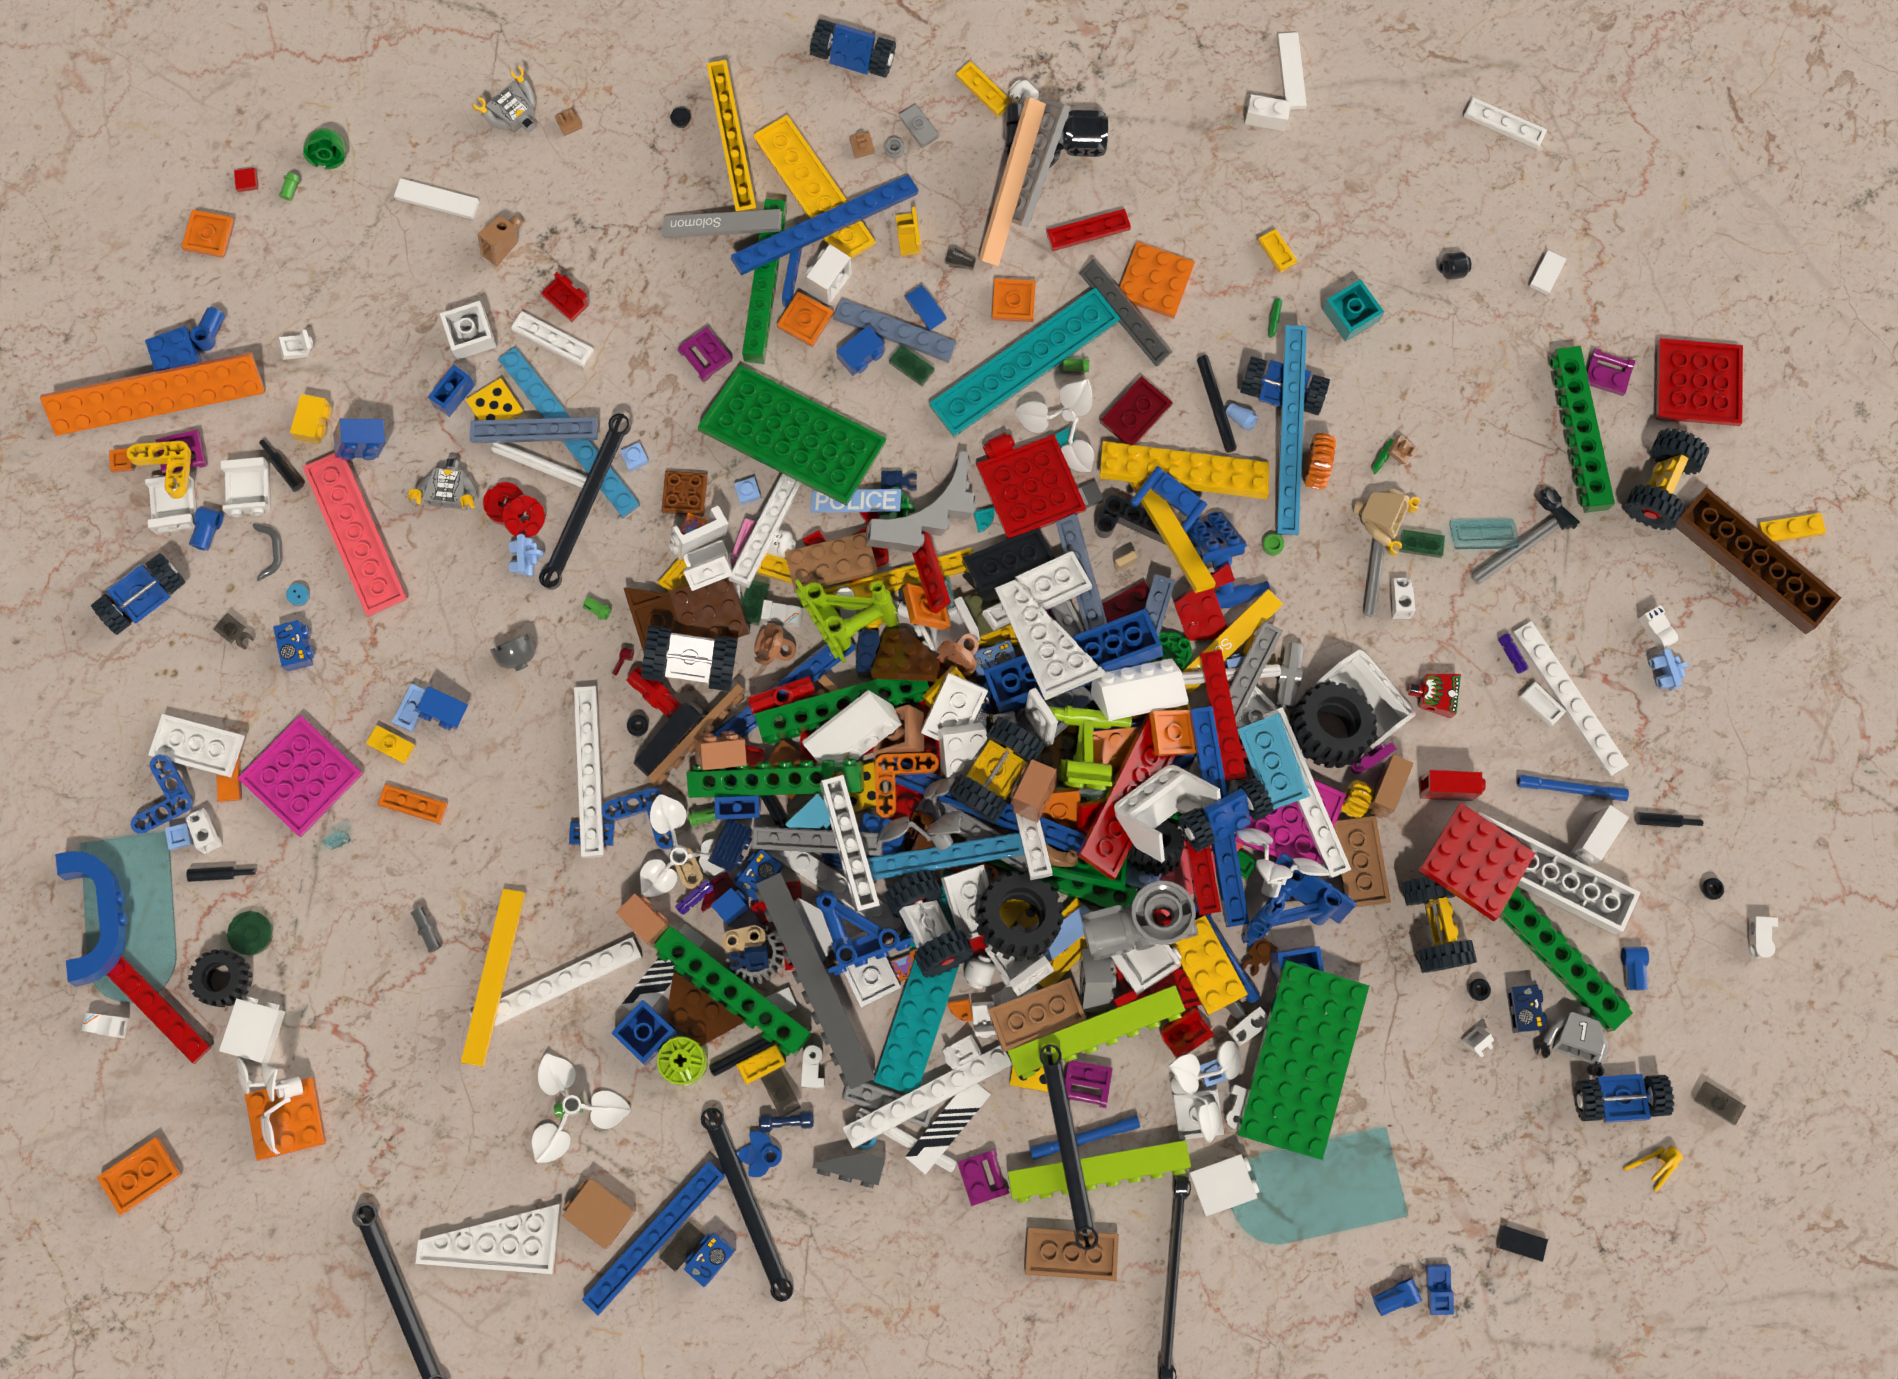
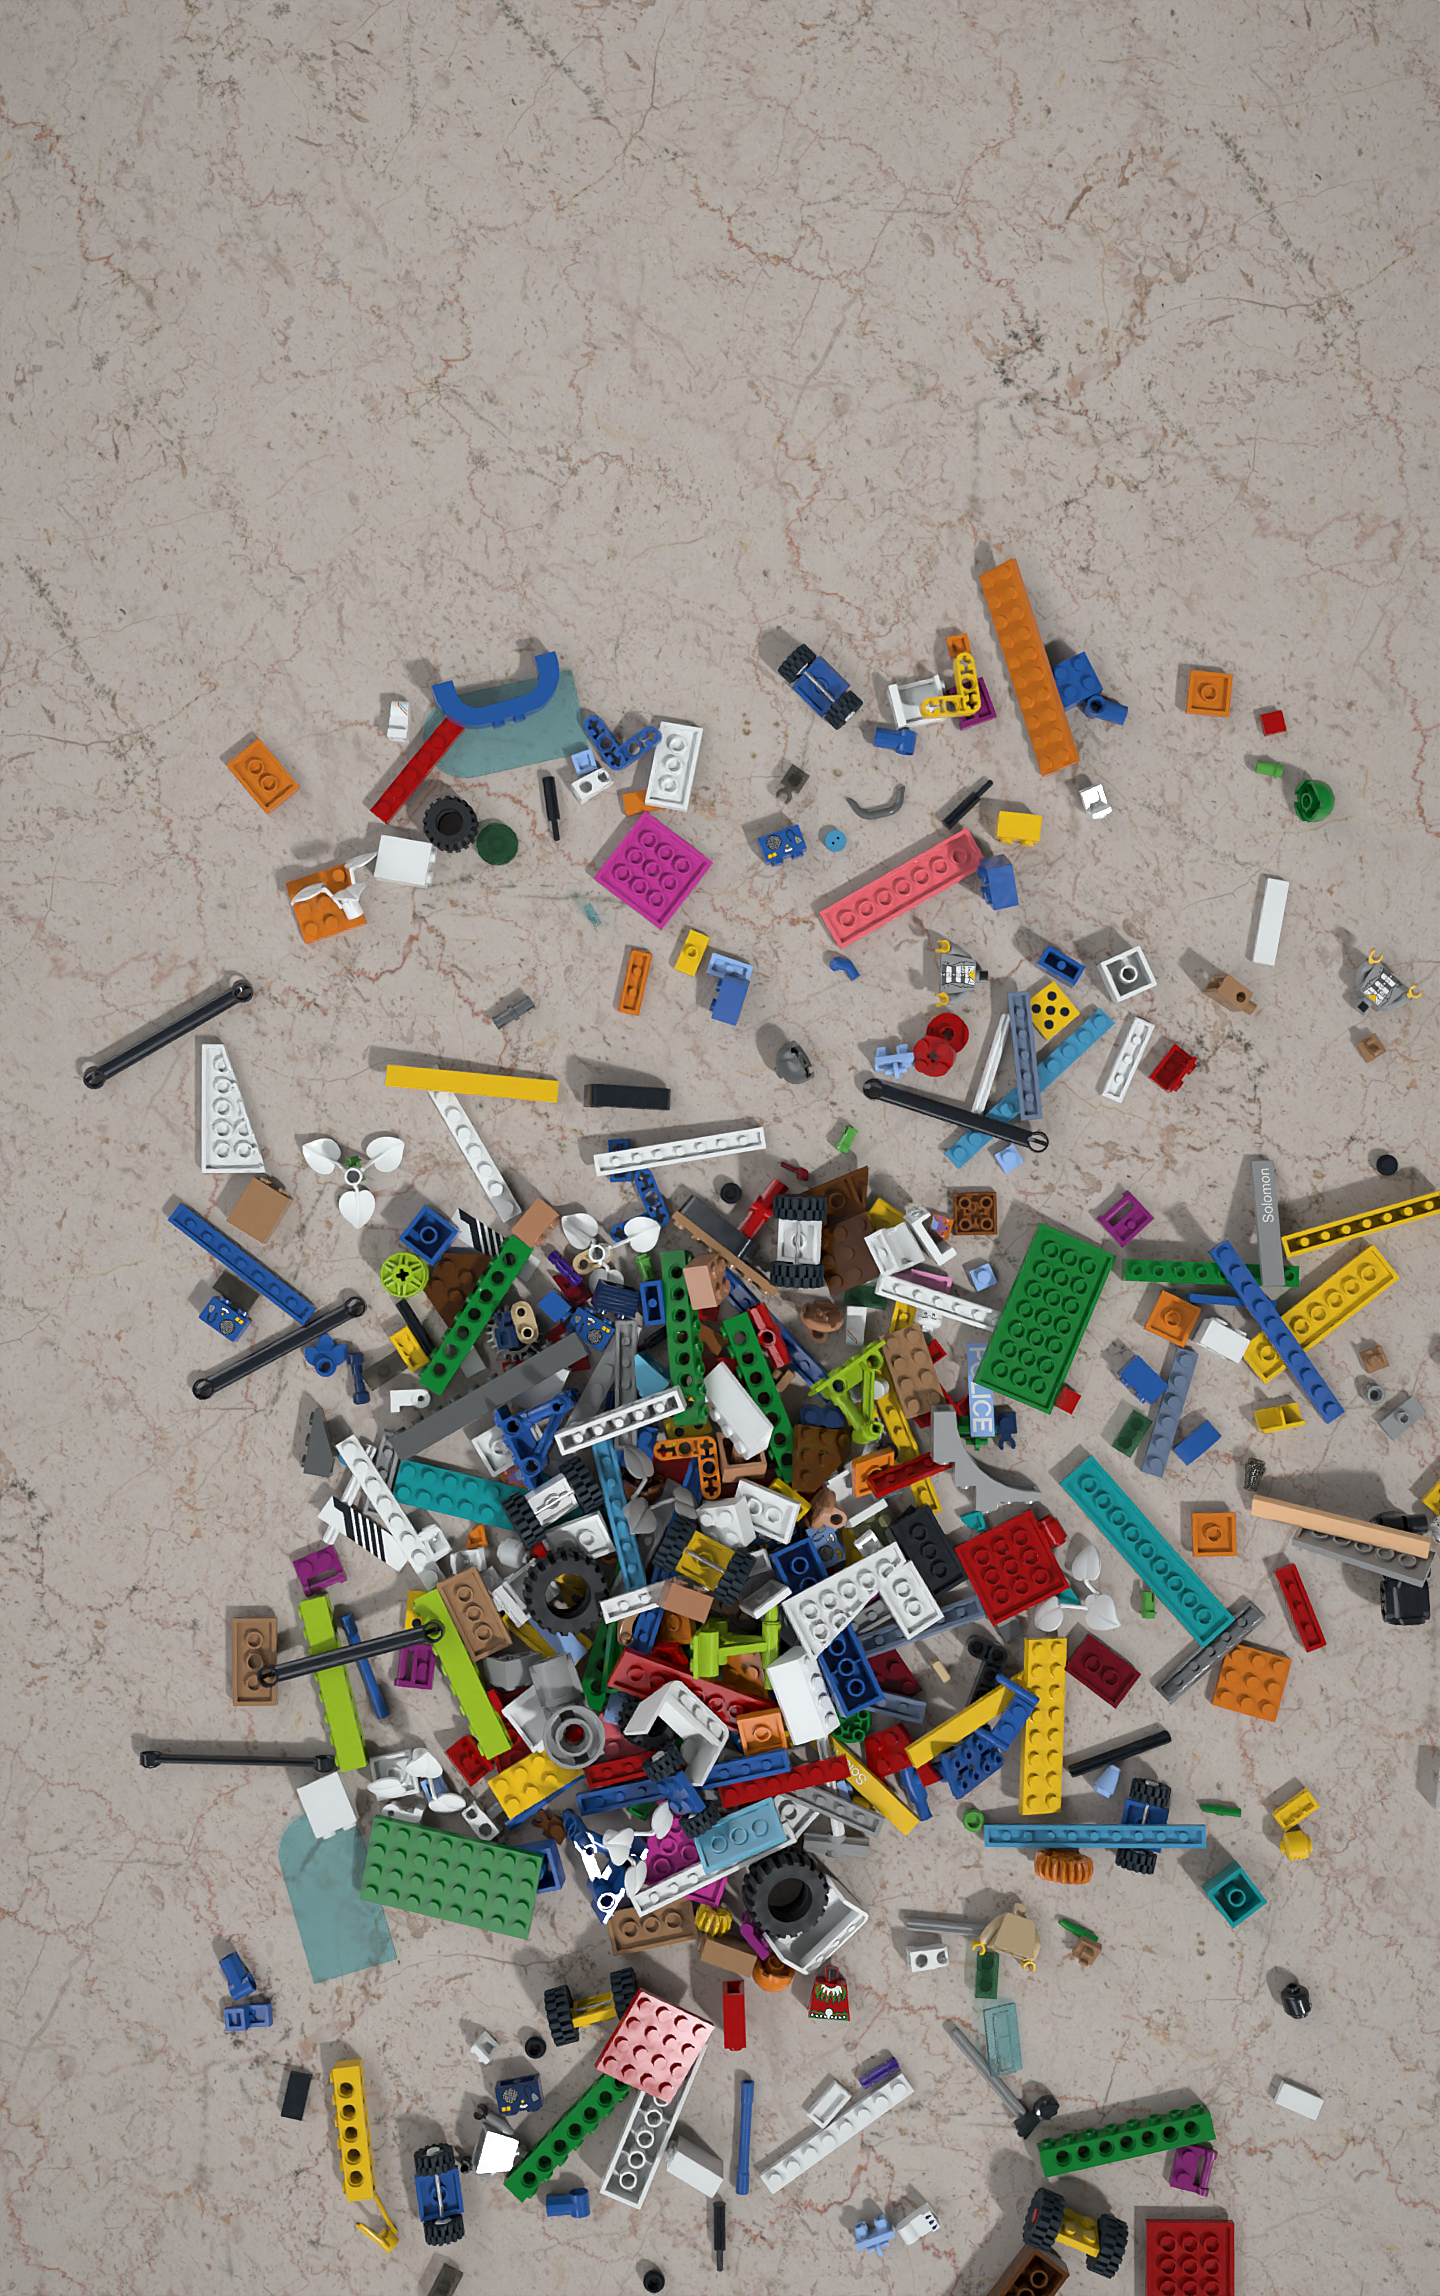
camera: 90 degrees right, 10 degrees up
white panel [221,457,271,518] -> none
none -> yellow brick [330,2058,377,2202]
none -> black beam [583,1084,671,1111]
none -> orange cylinder [752,1948,796,1992]
none -> blue arm [829,957,860,981]
none -> red tile [1054,1387,1081,1415]
none -> yellow head [1279,1830,1313,1861]

